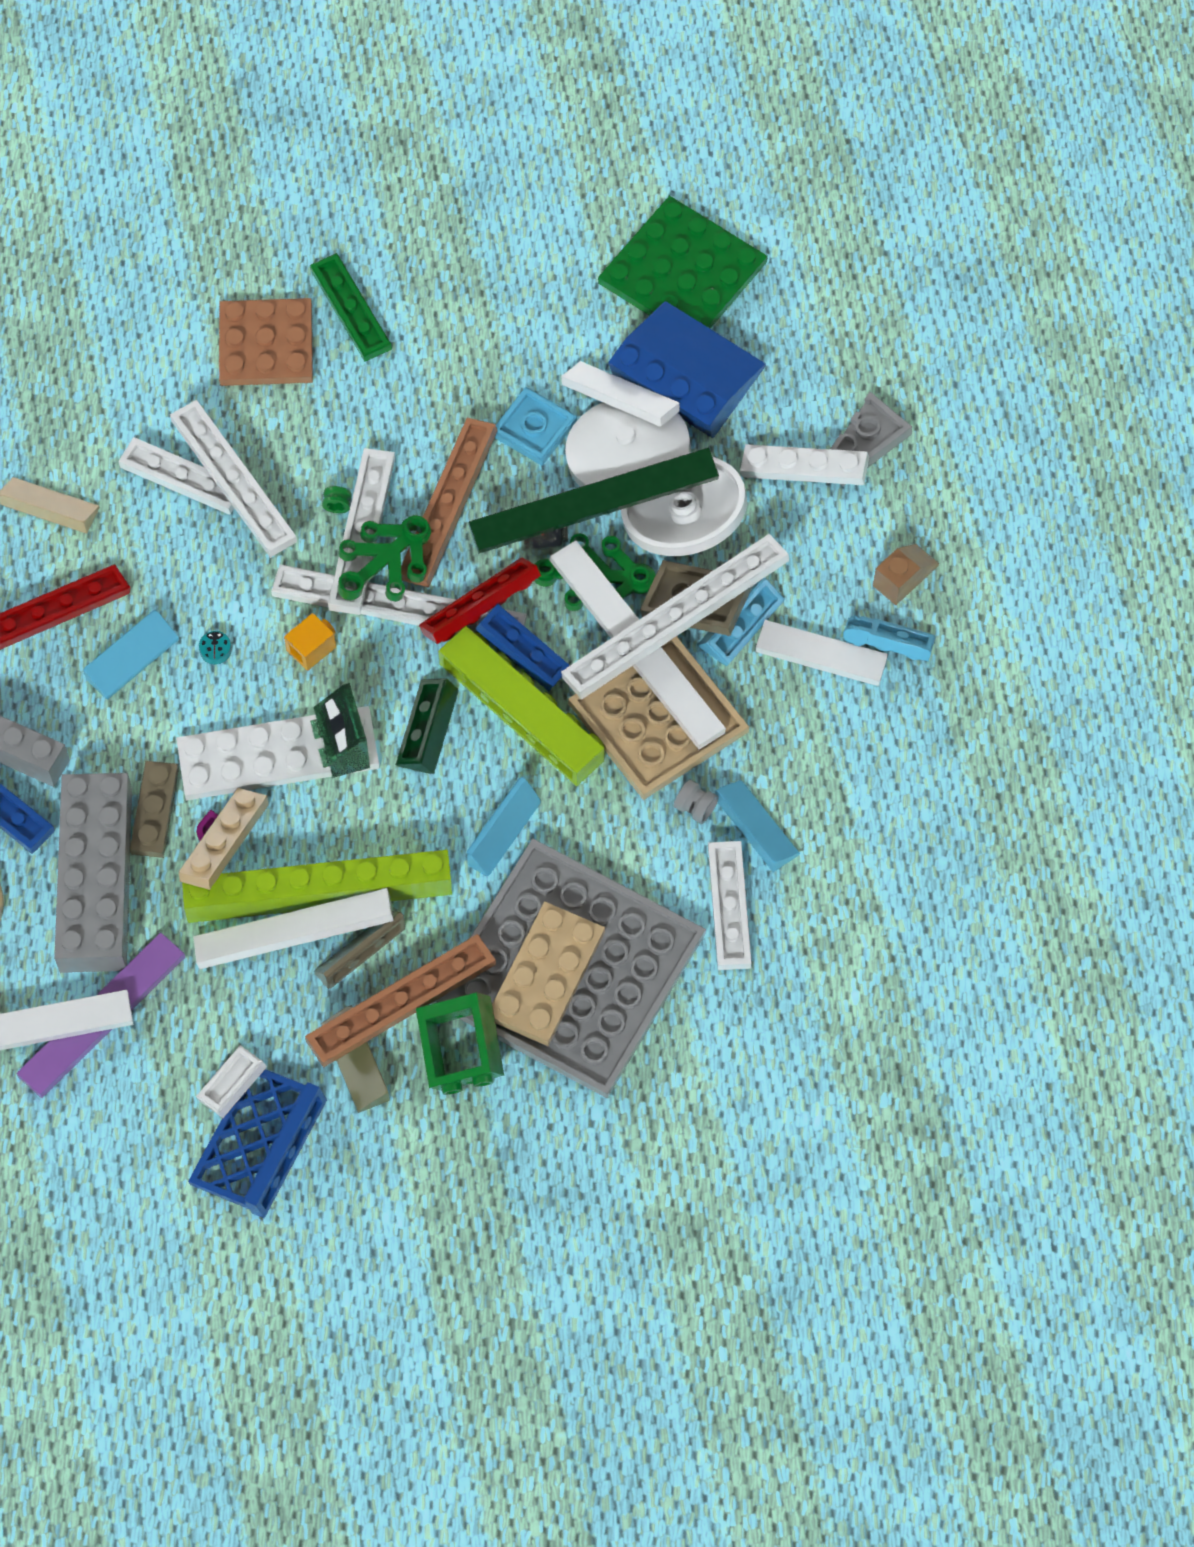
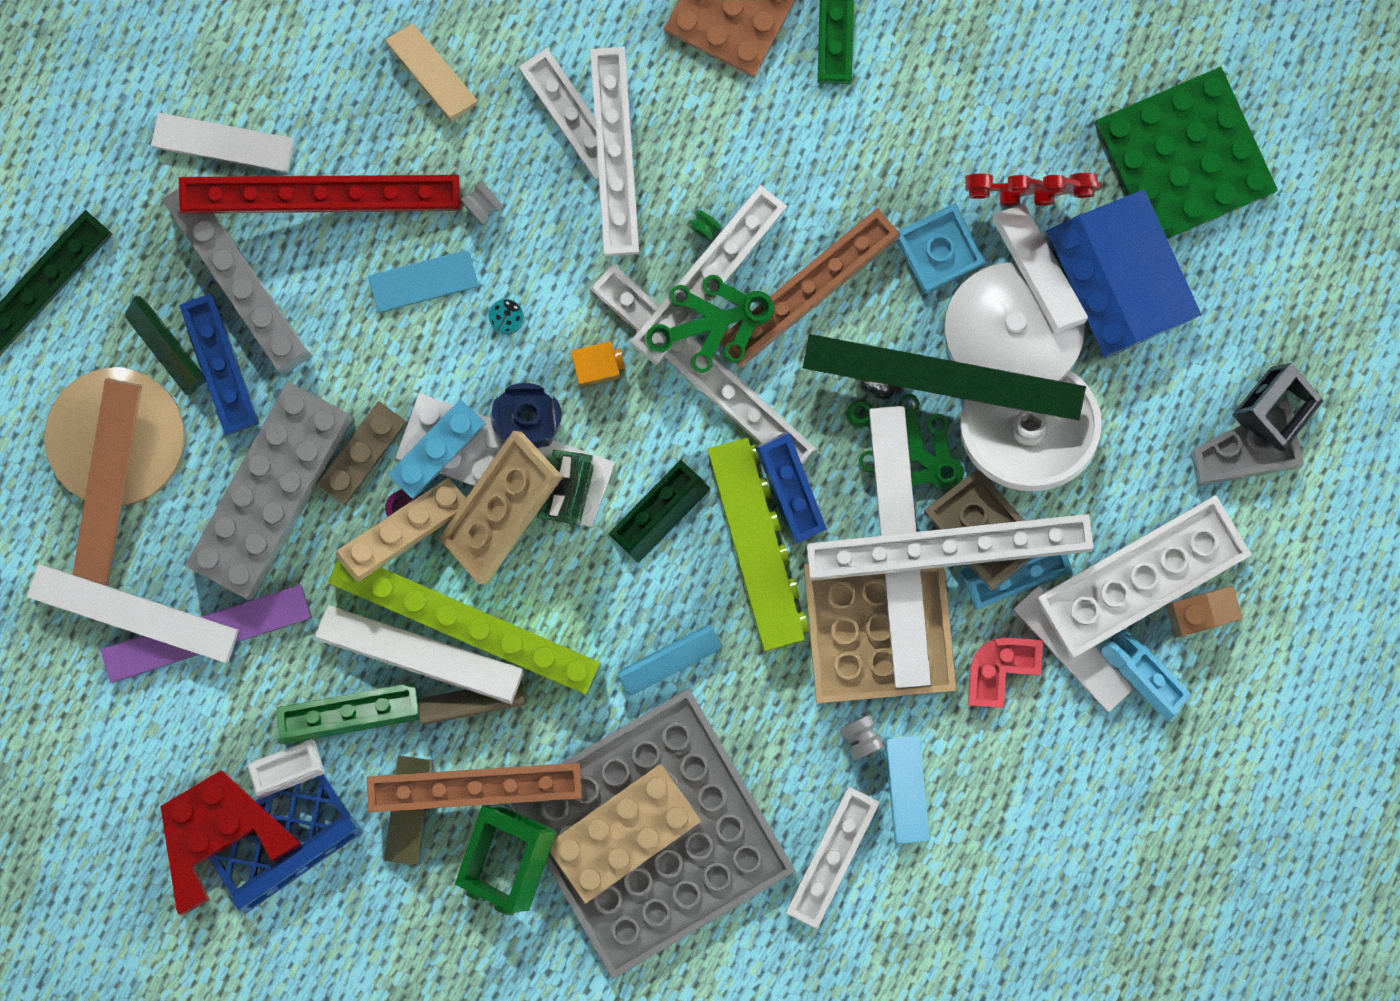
camera: 30 degrees right, 20 degrees up
red plate [419,557,541,644] -> none
white plate [740,444,869,485] -> none
none -> red wing [160,770,302,916]
none -> green plate [276,682,420,744]
none -> medium azure plate [387,399,486,499]
none -> tan plate [439,431,563,584]
none -> light grey wheel [460,181,503,225]
none -> dark blue plate [491,383,562,448]
none -> red plant [965,173,1101,206]
none -> coral plate [967,638,1043,708]
none -> white plate [1035,495,1252,659]
none -> black tile [1232,363,1323,451]

